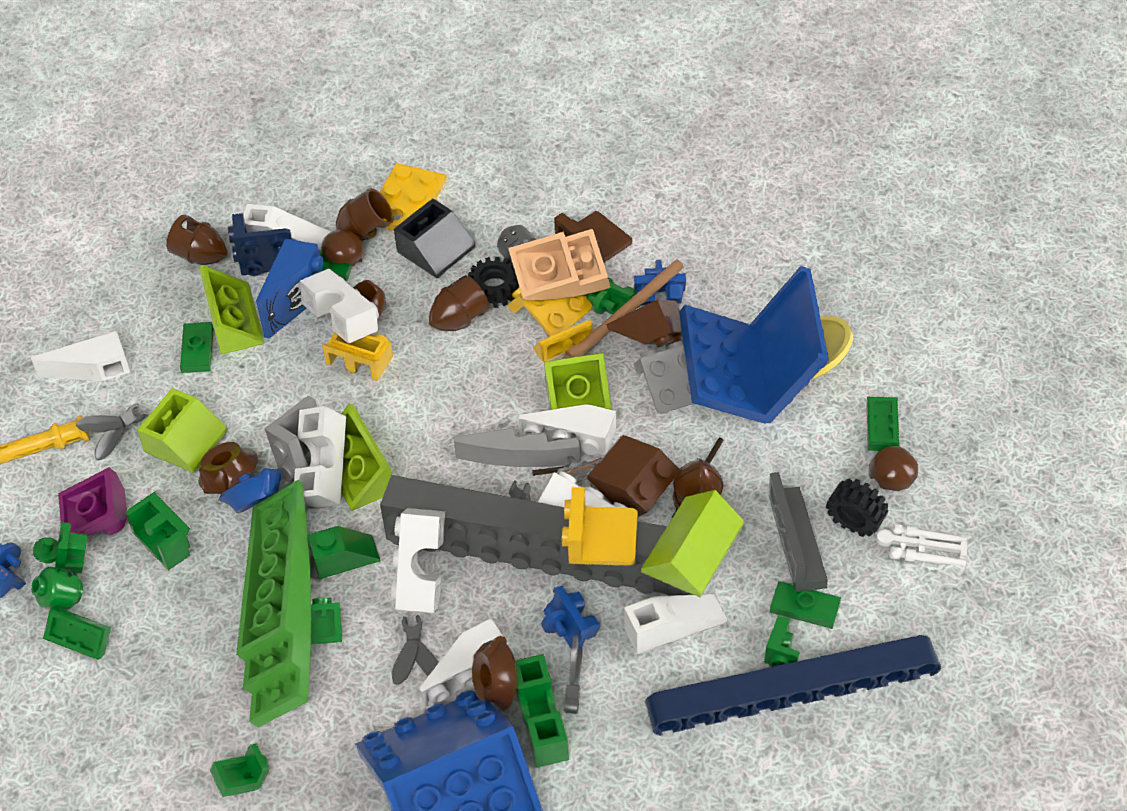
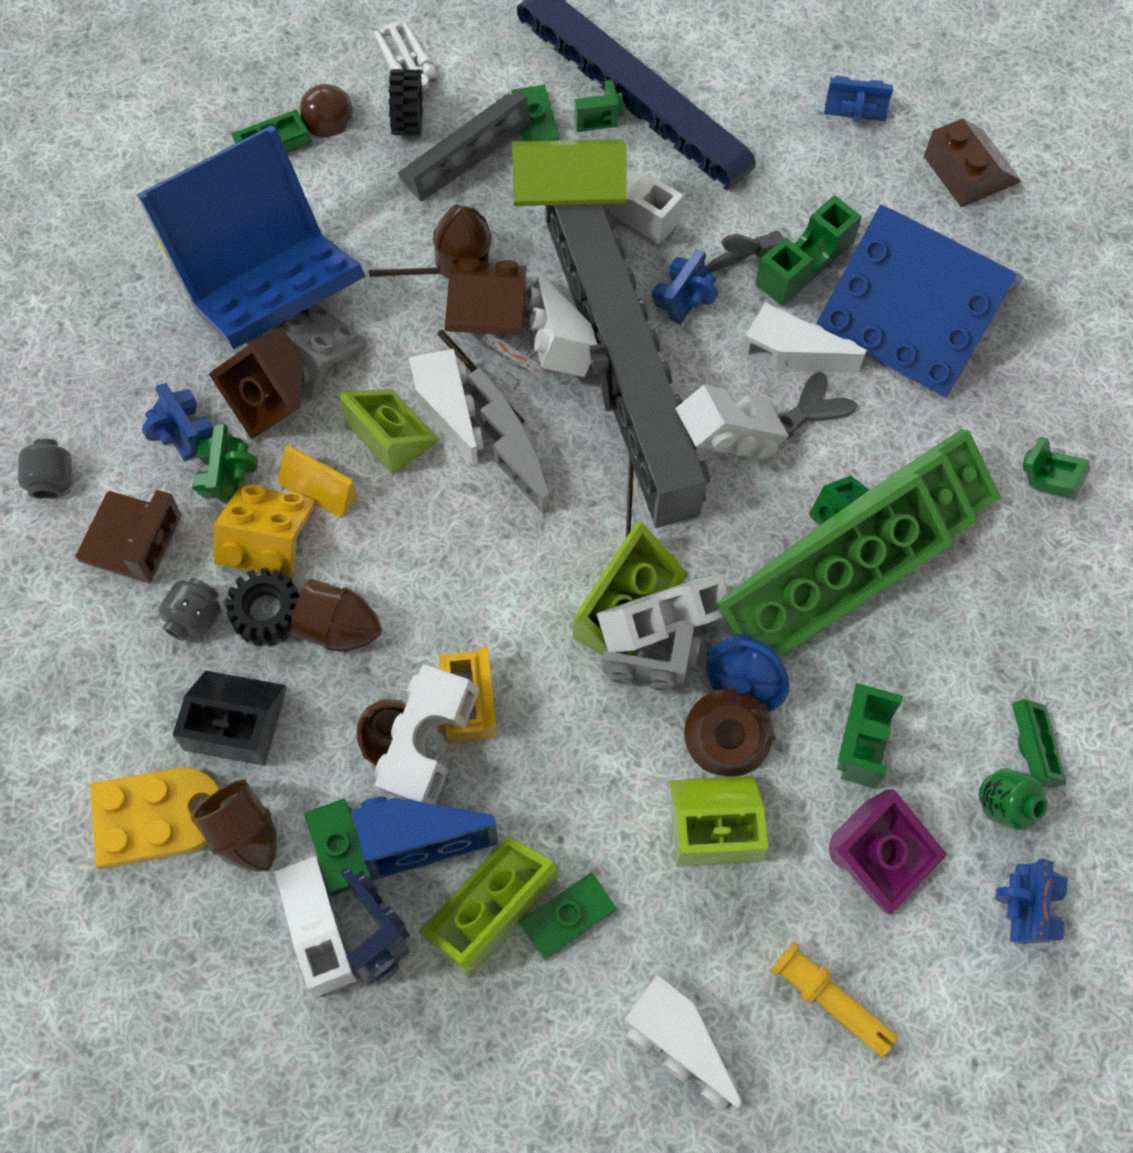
camera: 125 degrees left, 15 degrees up
green hips [33,522,87,573] -> none
dark grey piece [76,403,146,460] -> none
reddish brown helmet [166,214,228,265] -> none
green slope [308,526,380,579] -> none
reddish brown hair [321,229,364,266] -> none
reddish brown piece [472,636,517,711] -> none
light nougat slope [508,229,610,300] -> none
medium nougat bar [562,259,684,359] -> none
yellow bracket [562,487,638,566] -> none
none -> dark grey head [18,439,72,499]

